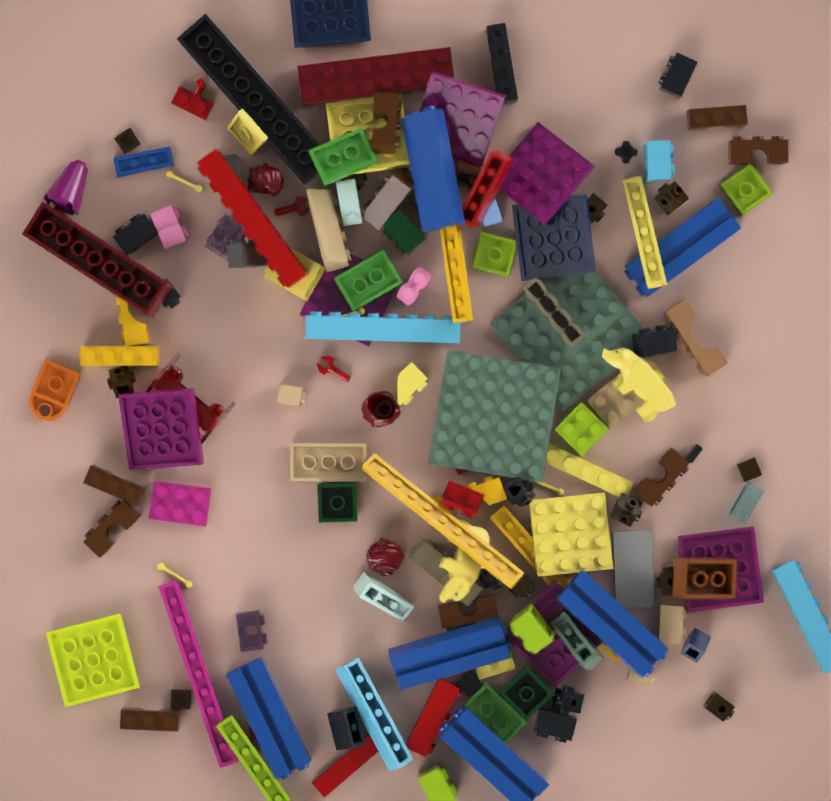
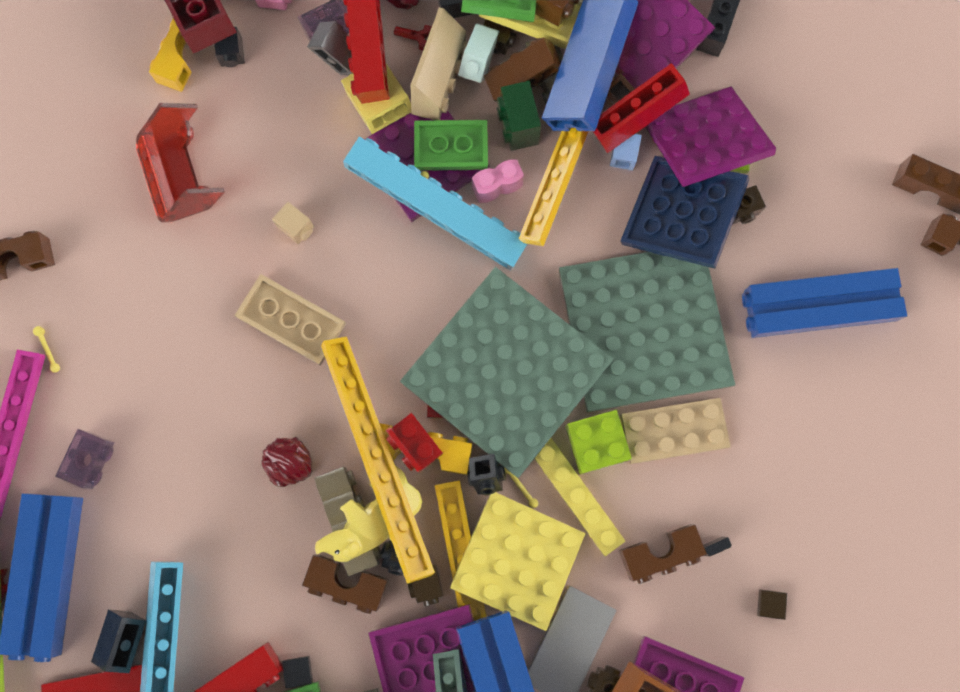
camera: 35 degrees right, 10 degrees down
orange tile [29,359,82,421] -> none
yellow arch [80,346,160,366] -> none
reddish brown arch [83,465,146,506] -> none
dark brown brick [107,366,136,399] -> none
magenta plate [118,388,204,470] -> none
dark pink plate [149,481,211,527] -> none
red bar [317,356,351,382] -> none
dark green brick [317,482,358,523] -> none
light aqua slope [353,572,414,622] -> none
dark red hair [361,391,401,428] -> none
blue brick [388,616,513,690] -> none
light yellow slope [397,362,428,406] -> none
lime tile [472,231,517,278] -> none
light yellow plate [475,652,515,680] -> none
lime brick [510,603,555,655] -> none
dark tan brick [523,278,584,347] -> none
light yellow animal [602,348,676,422] -> none
dark brown brick [610,493,642,527] -> none
black plate [615,141,638,164] -> none
light yellow plate [622,176,667,289] -> none
black brick [632,324,677,358] -> none
medium azure slope [643,140,675,183] -> none
dark brown brick [654,181,689,215] -> none
black brick [658,52,698,99] -> none
medium nougat arch [664,299,728,376] -> none
lime tile [719,163,773,216] -> none
clear light blue tile [728,481,764,524] -> none

